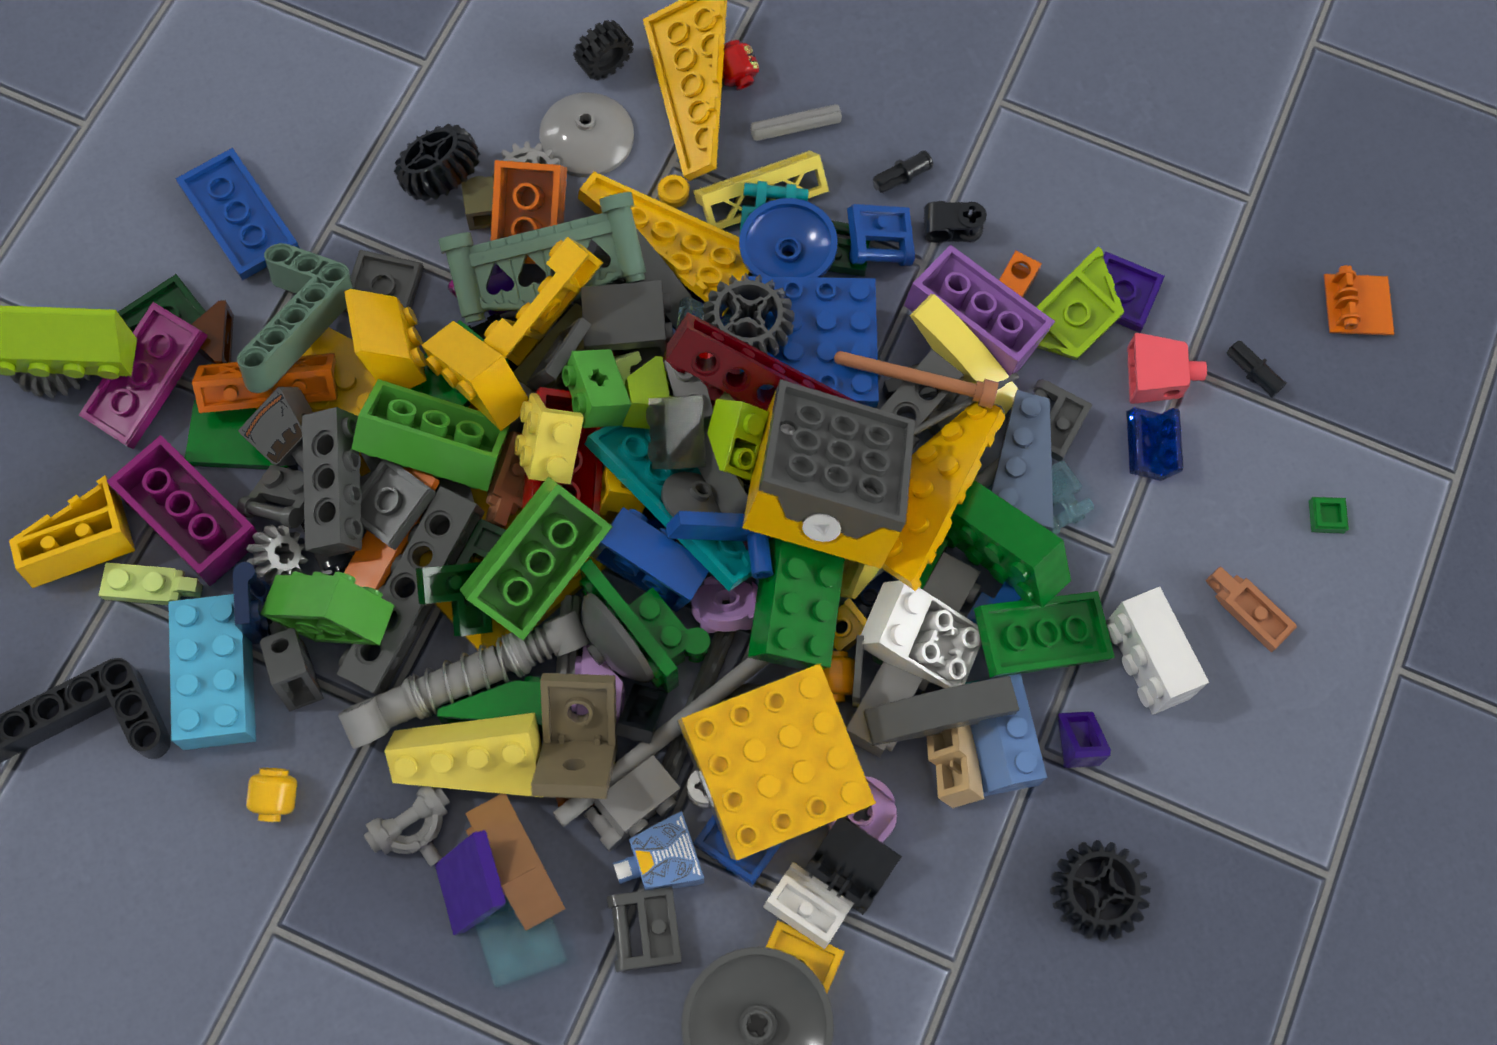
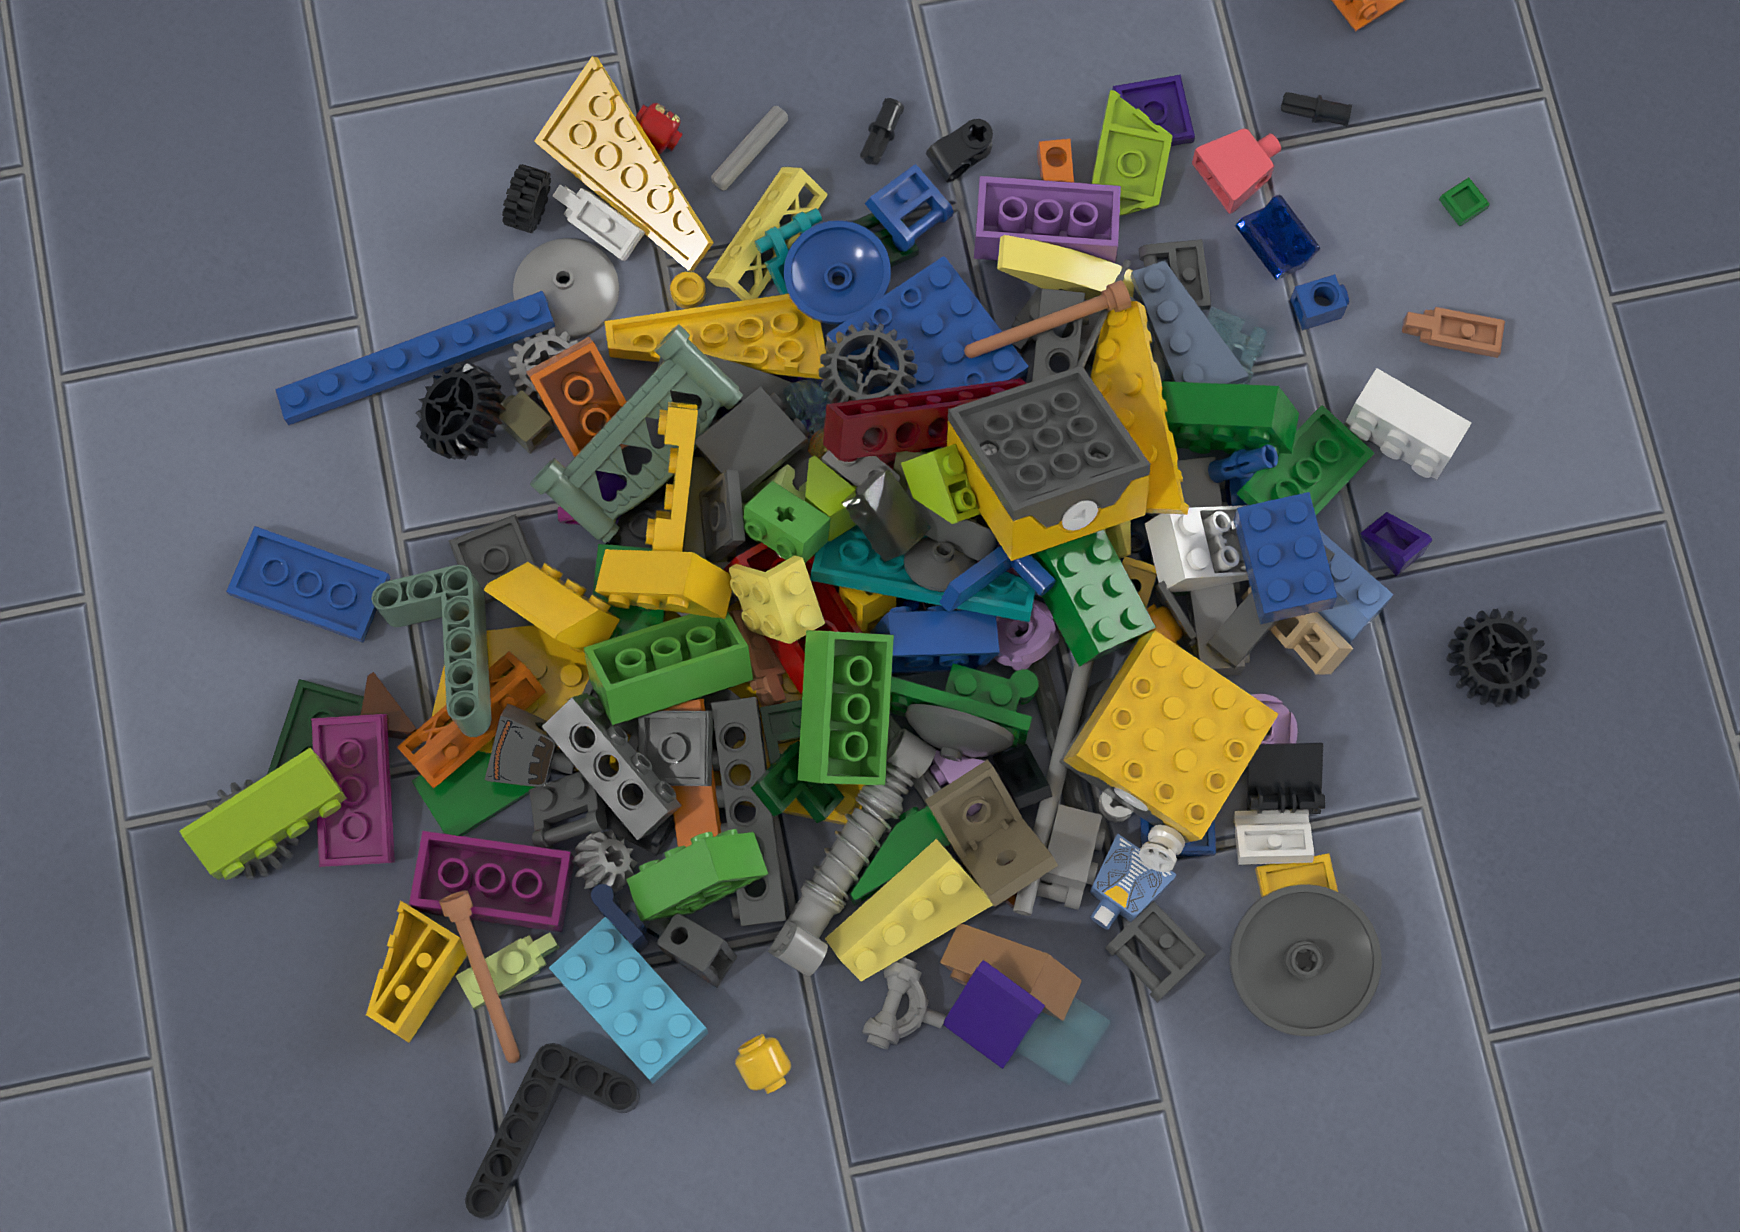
camera: 30 degrees left, 5 degrees up
none -> blue plate [275,291,556,425]
none -> nougat piece [439,890,520,1063]
none -> white hinge [553,185,645,261]
none -> white wheel [1139,825,1185,872]
none -> blue pin [1208,445,1278,483]
none -> blue brick [1233,492,1337,624]
none -> blue brick [1290,274,1349,331]

